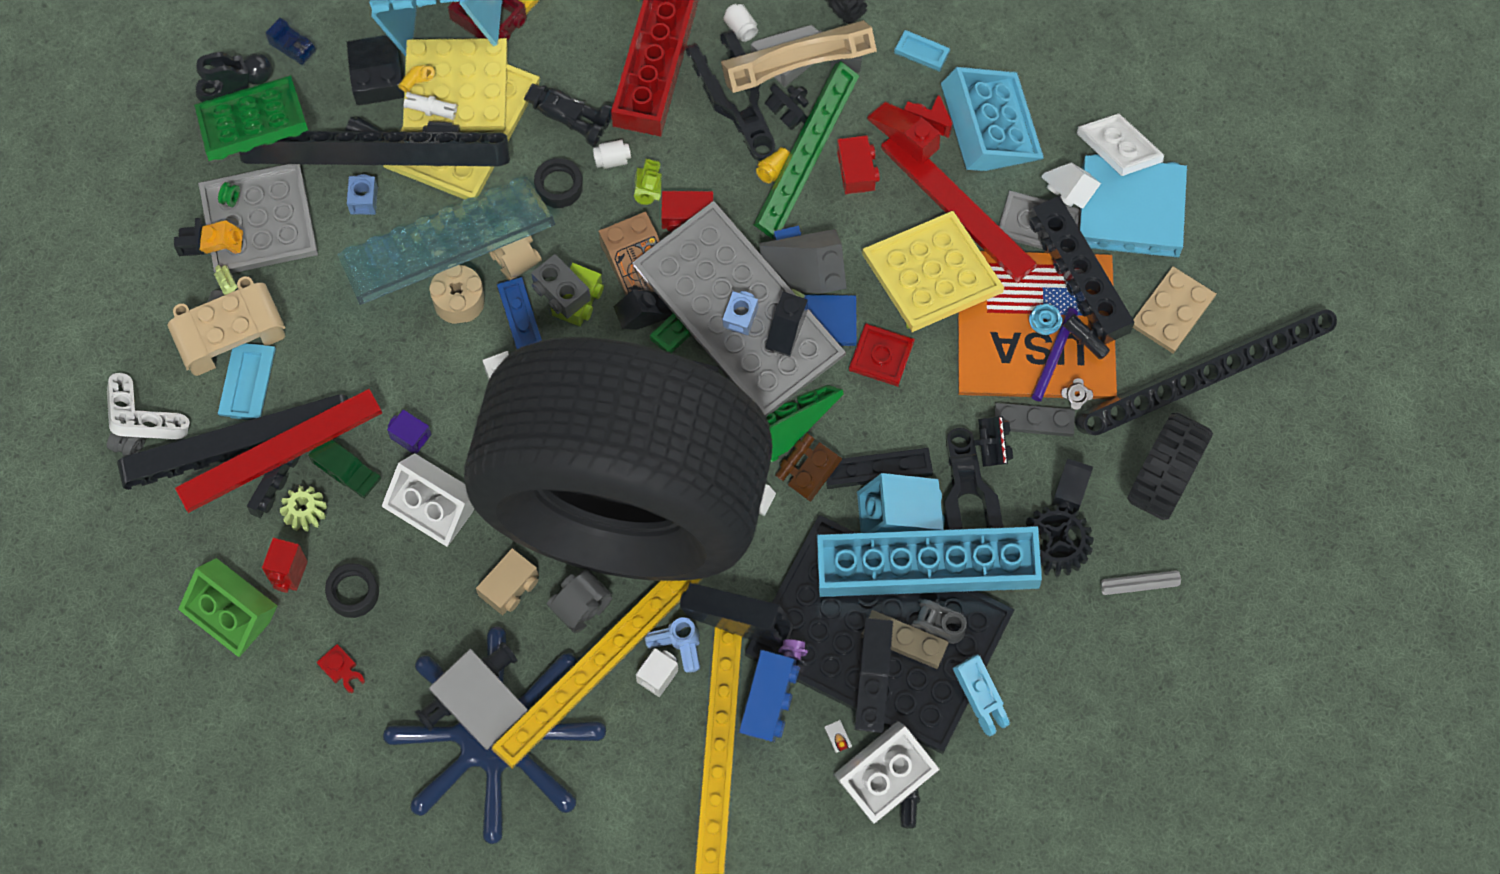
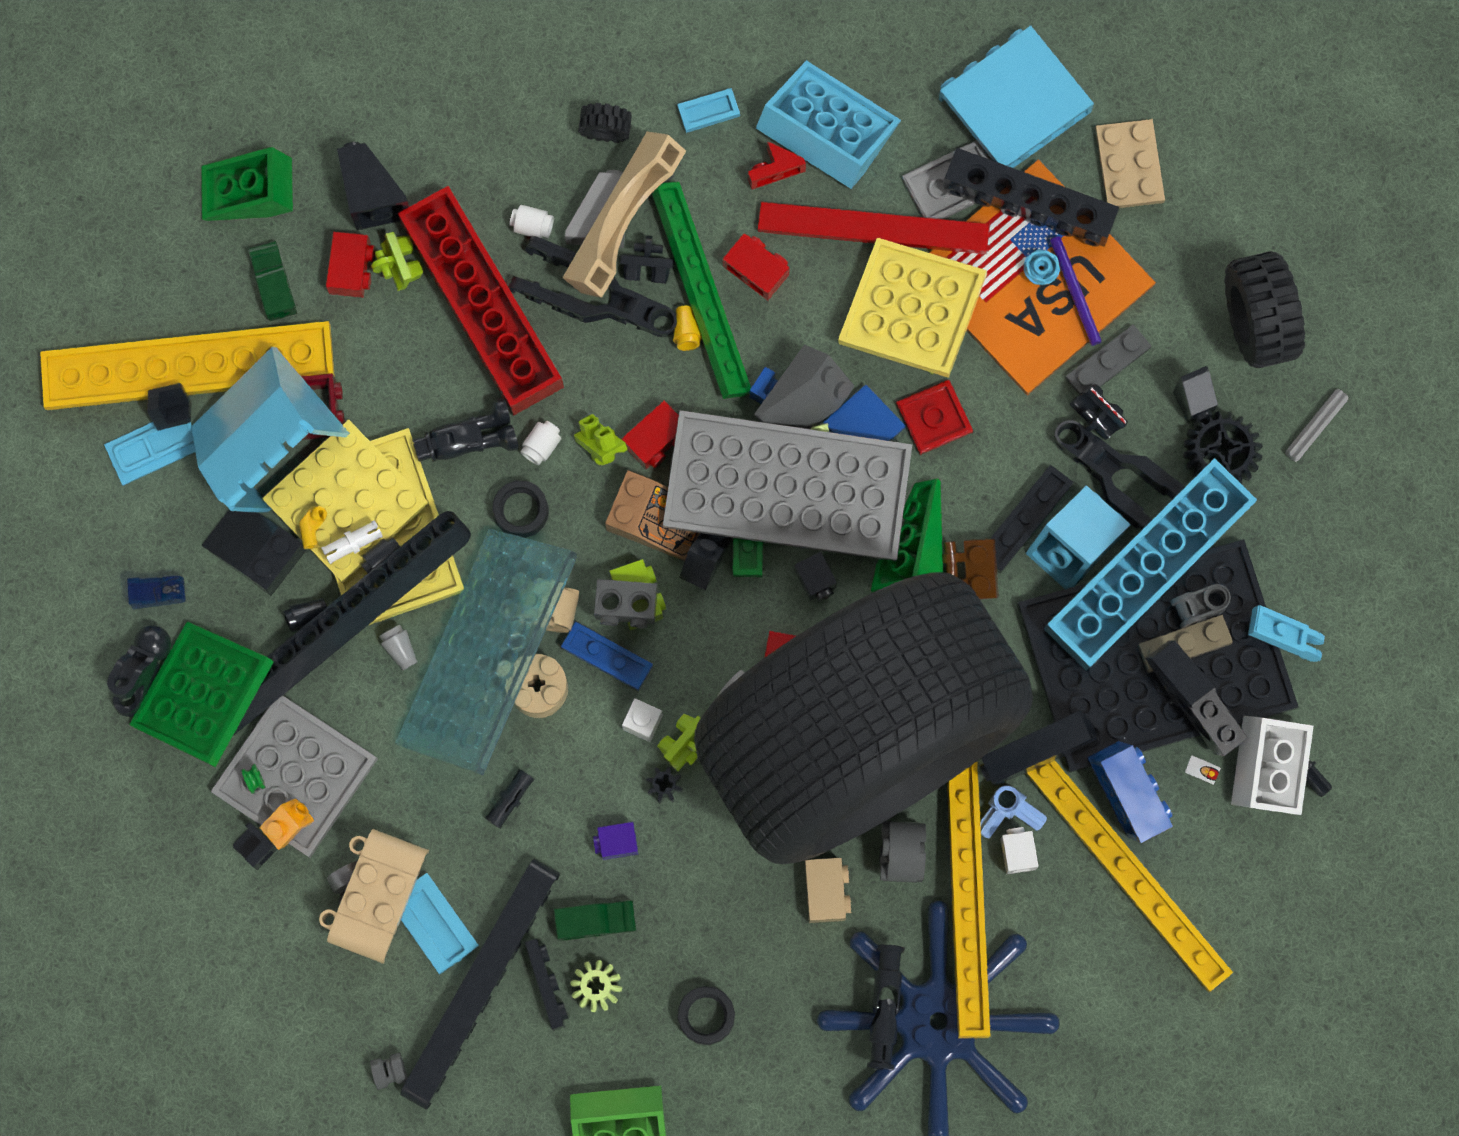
camera: 40 degrees left, 10 degrees up
white beam [107,373,190,439] -> none
red tile [175,389,382,513] -> none
yellowish green axle [214,265,237,295] -> none
red brick [262,538,308,593] -> none
red plate [316,644,365,694] -> none
medium blue brick [347,174,378,215] -> none
white slope [382,453,474,547] -> none
light grey tile [428,649,528,750] -> none
light blue brick [722,291,759,336] -> none
black slope [765,291,808,357] -> none
medium lavender plate [779,640,808,660] -> none
red slope [867,102,940,164] -> none
white slope [1042,163,1101,209] -> none
plate [1061,378,1093,410] -> none
black axle [1063,314,1110,359] -> none
black beam [1075,309,1337,436] -> none
white tile [1077,114,1164,176] -> none
none -> light grey cone [380,625,418,671]
none -> black pin [485,769,535,829]
none -> black gear [646,766,683,804]

